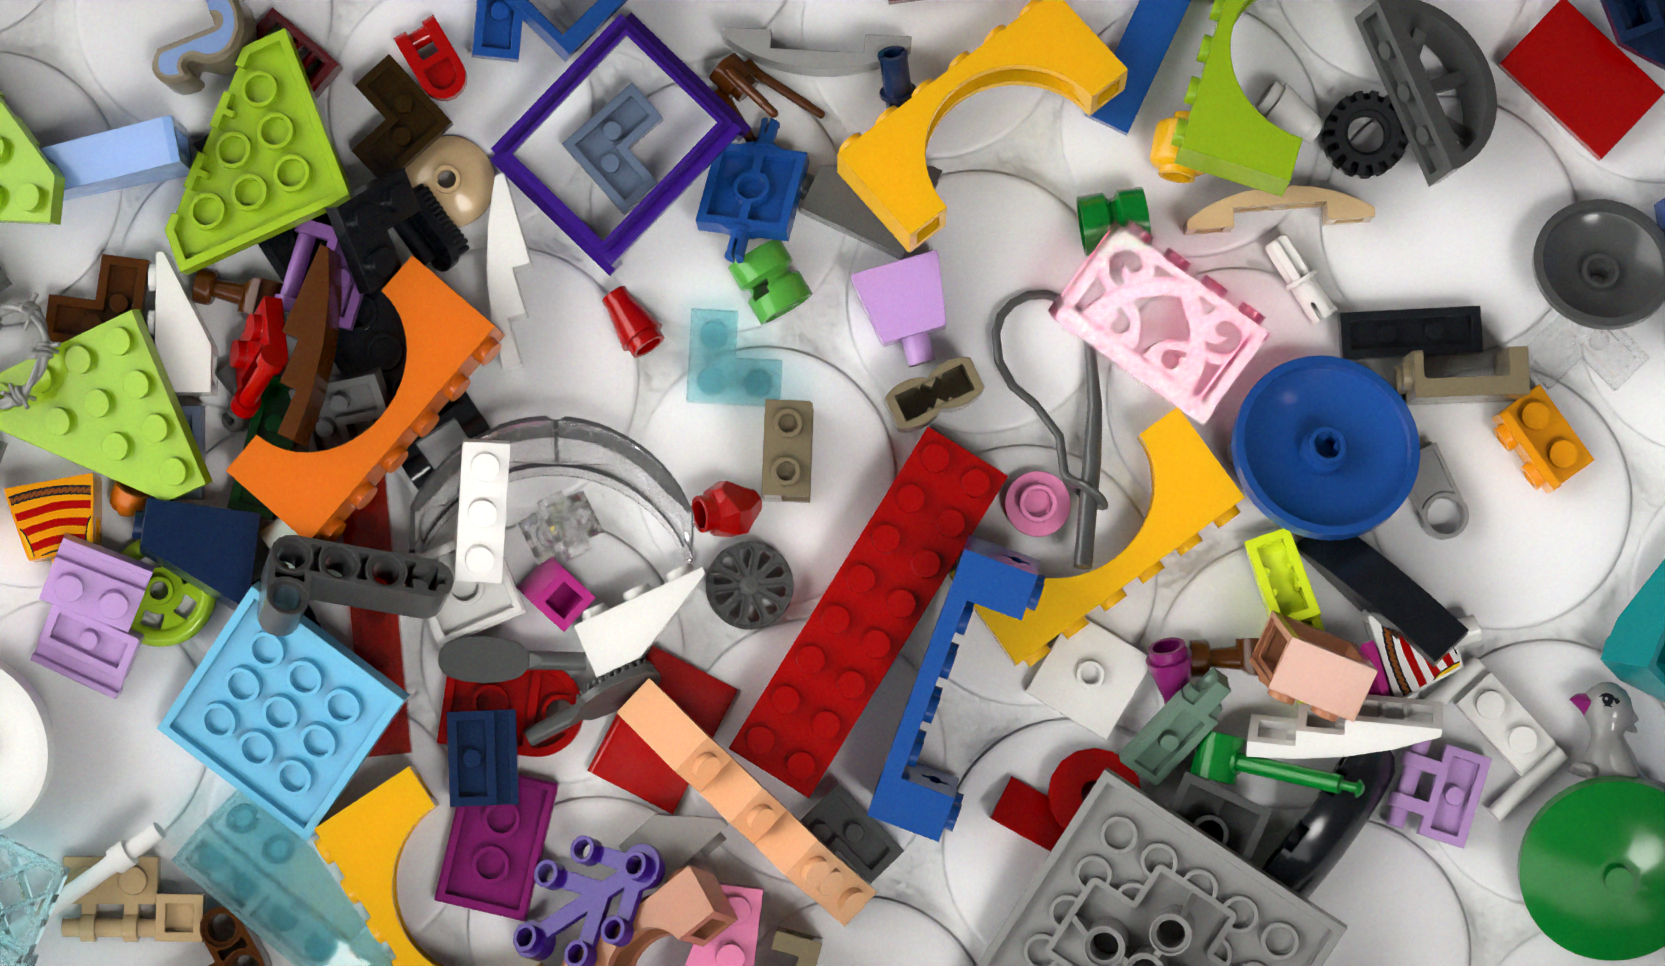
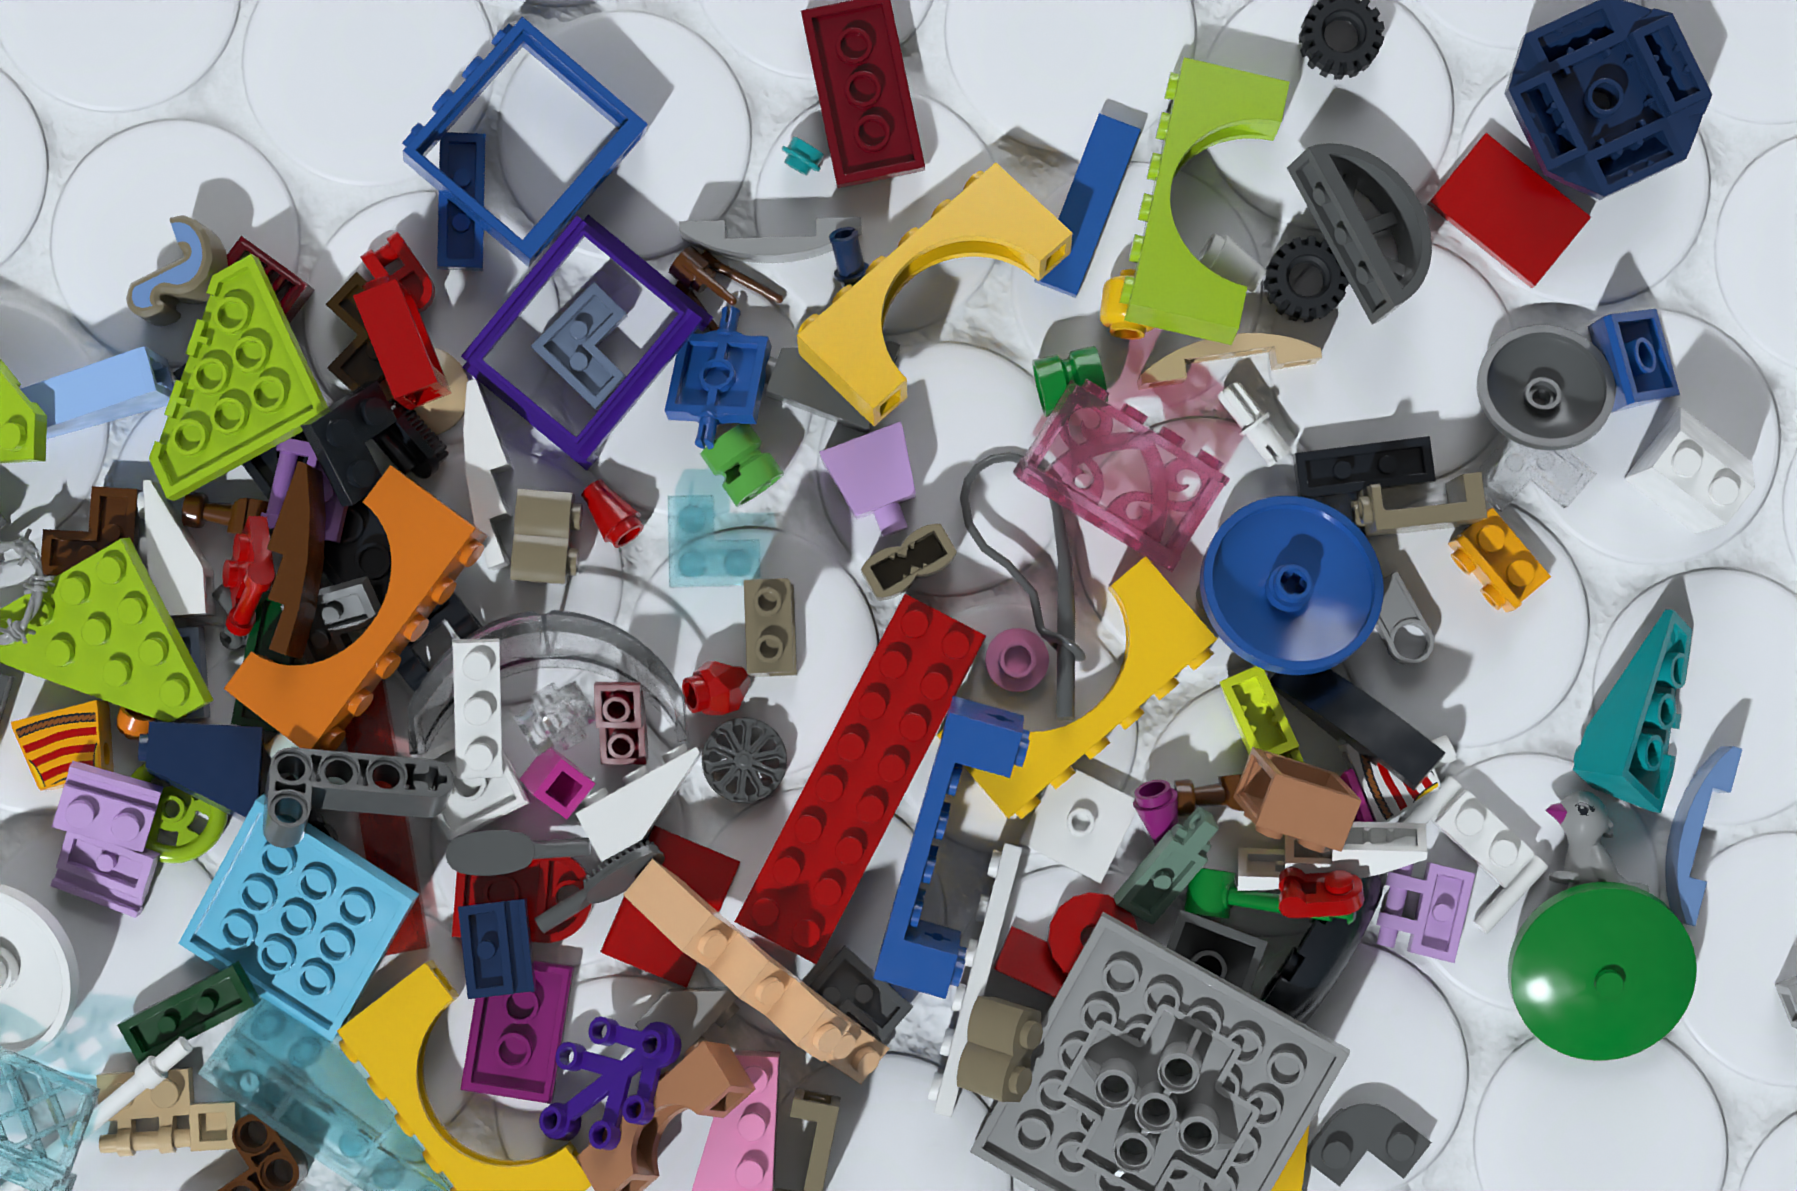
camera: 10 degrees left, 0 degrees up
none -> dark green plate [117,961,261,1064]
none -> red window [353,276,452,410]
none -> dark tan brick [510,489,583,585]
none -> slope [594,682,649,765]
none -> white plate [928,843,1023,1117]
none -> dark tan brick [957,996,1043,1102]
none -> red plate [1279,867,1364,918]

